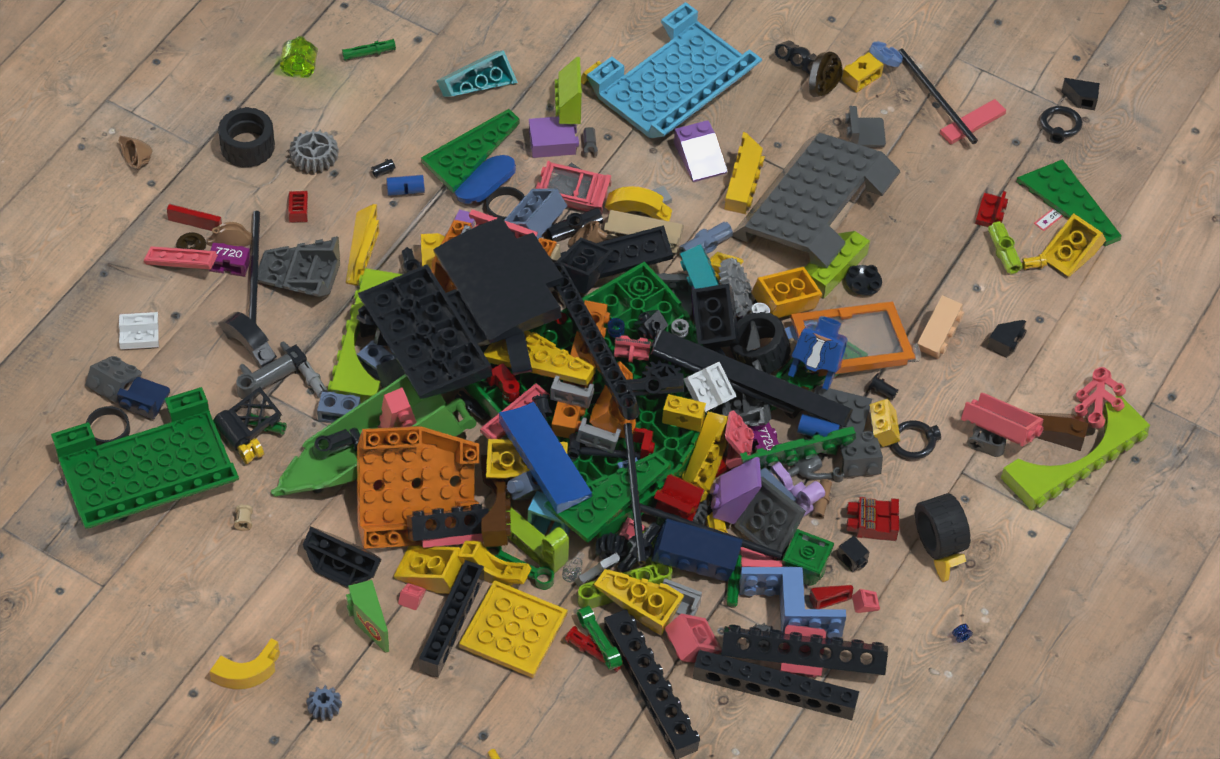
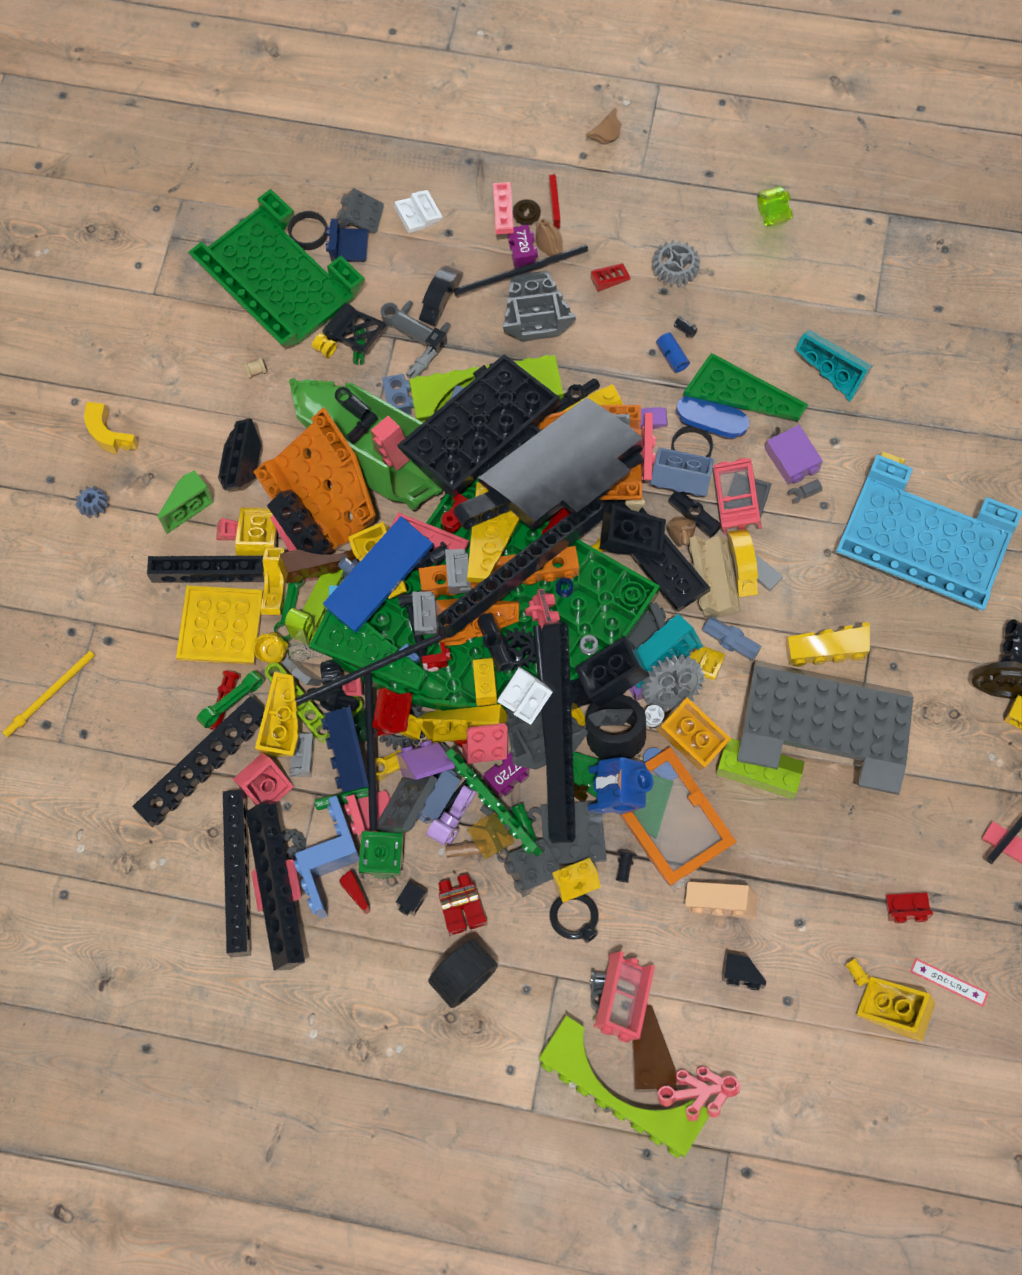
camera: 75 degrees right, 15 degrees up
black tyre [218,107,275,167] -> none
green pin [342,39,396,61] -> none
yellow wedge [346,204,380,286] -> none
lime slope [555,57,582,124] -> none
black brick [633,310,668,340] -> none
slope [674,120,727,182] -> none
blue pin [797,414,840,437] -> none
dark grey bracket [845,106,886,147] -> none
black dish [845,265,882,296] -> none
coral slope [852,589,880,613] -> none
yellow tile [933,553,966,582] -> none
clear blue bush [952,624,973,643] -> none
lime piece [988,221,1023,275] -> none
green wing [1016,159,1122,246] -> none
none -> yellow hair [253,632,288,664]
none -> clear yellow piece [467,812,514,860]

